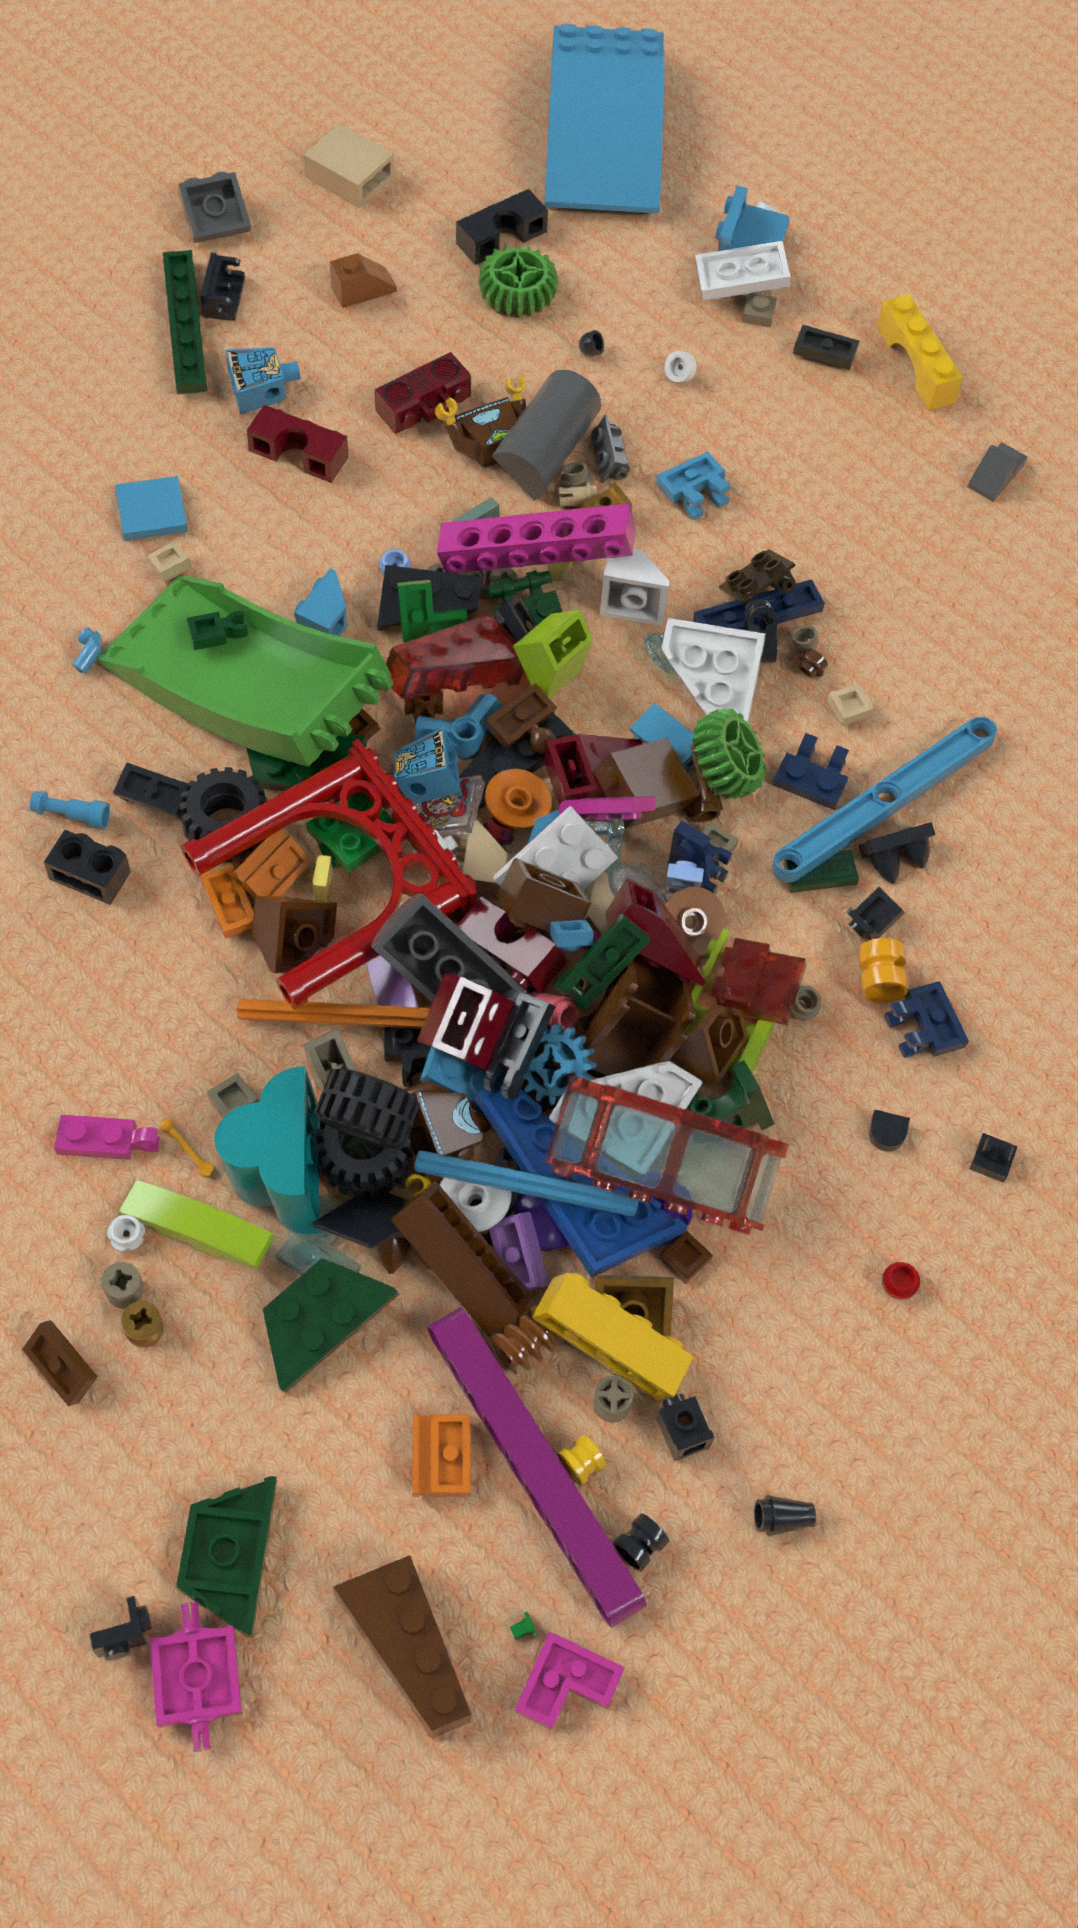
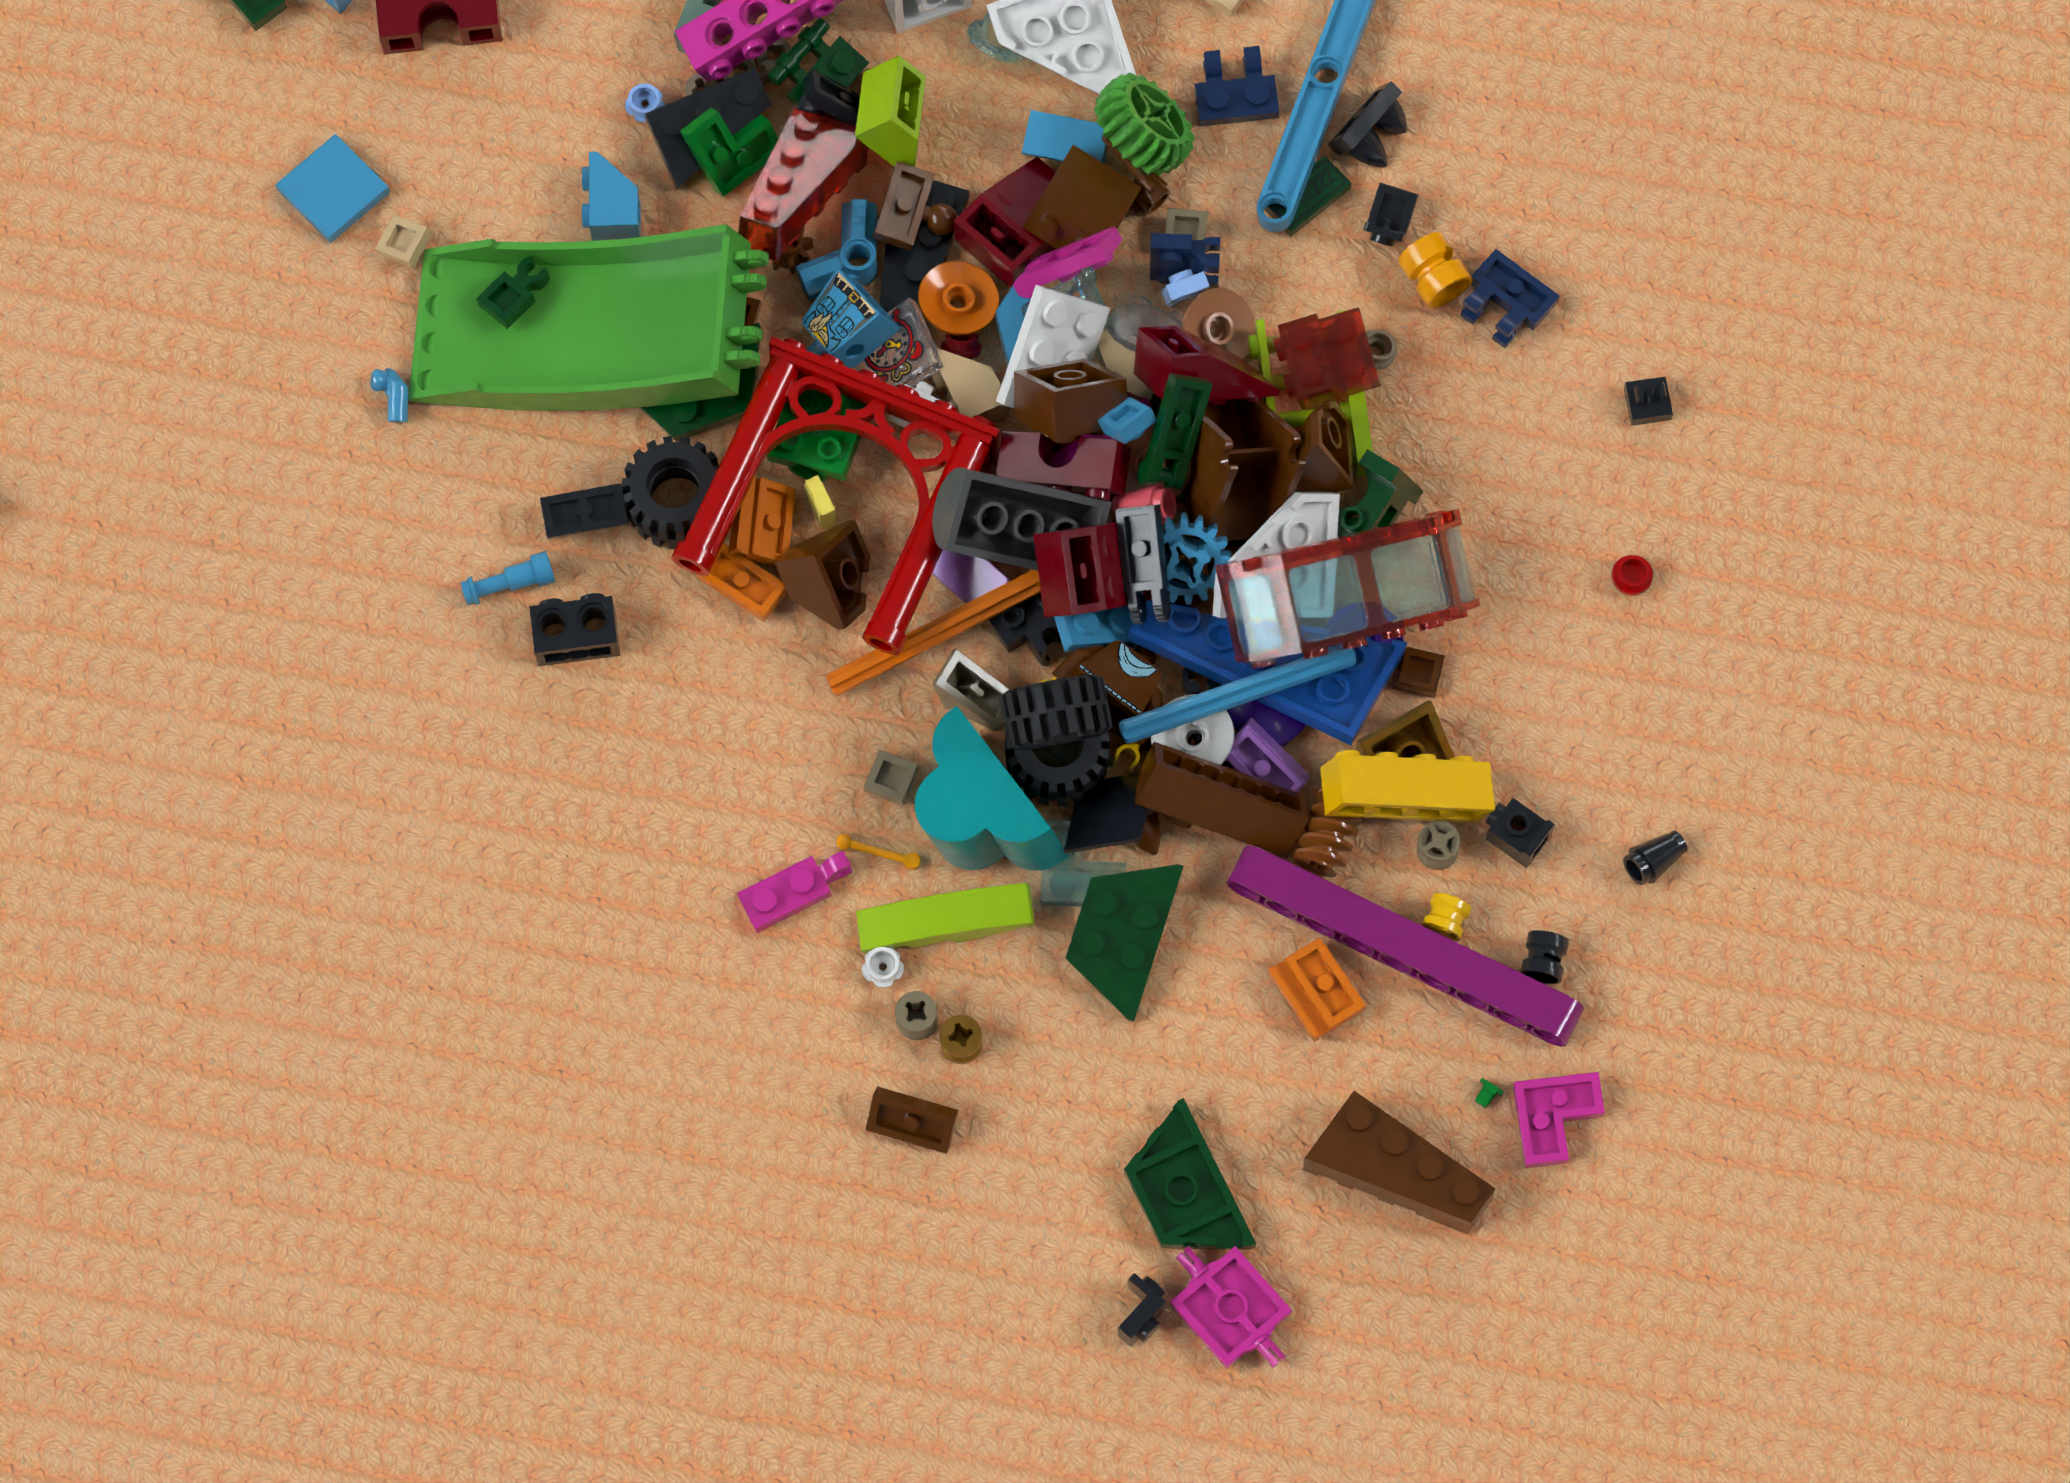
camera: 25 degrees left, 10 degrees up
black tile [869,1109,910,1152] -> none

